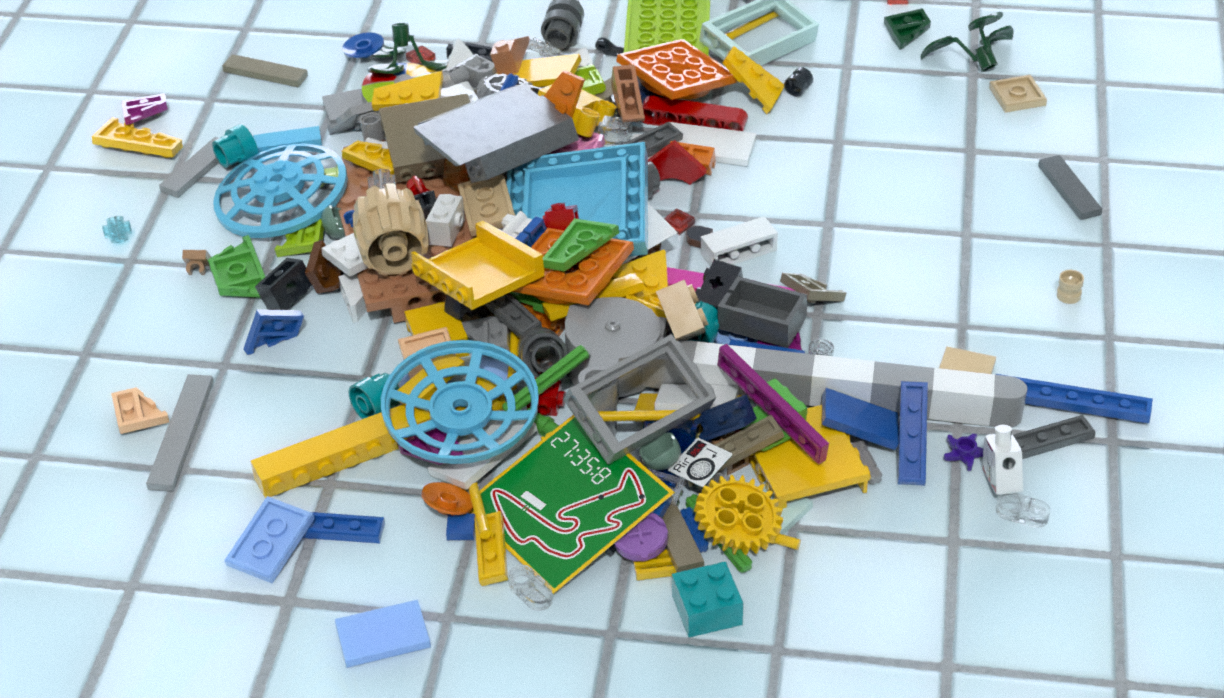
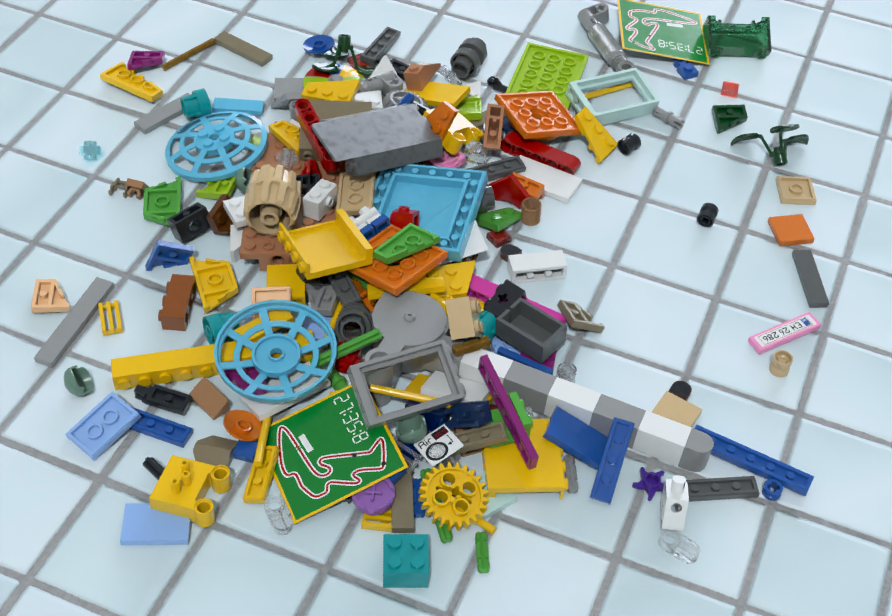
camera: 10 degrees right, 5 degrees up
none -> sand green hair [63,365,94,397]
none -> yellow tile [98,300,123,336]
none -> dark tan piece [108,178,130,198]
none -> black hinge [134,384,193,416]
none -> yellow piece [143,455,231,527]
none -> dark orange brick [158,274,197,331]
none -> pearl gold bar [161,38,215,71]
none -> yellow wing [189,256,239,313]
none -> medium nougat slope [189,377,230,420]
none -> dark tan slope [193,435,238,468]
none -> red beam [295,98,339,172]
none -> dark grey tile [360,27,401,66]
none -> pearl gold axle [452,336,491,356]
none -> bright green wing [475,207,522,232]
none -> bright green axle [475,532,490,574]
none -> medium nougat piece [521,197,542,226]
none -> light grey pin [652,106,685,129]
none -> black tile [668,381,692,401]
none -> black wheel [697,203,719,227]
none -> tile [748,312,822,355]
none -> blue bush [762,479,783,501]
none -> orange tile [767,214,815,246]

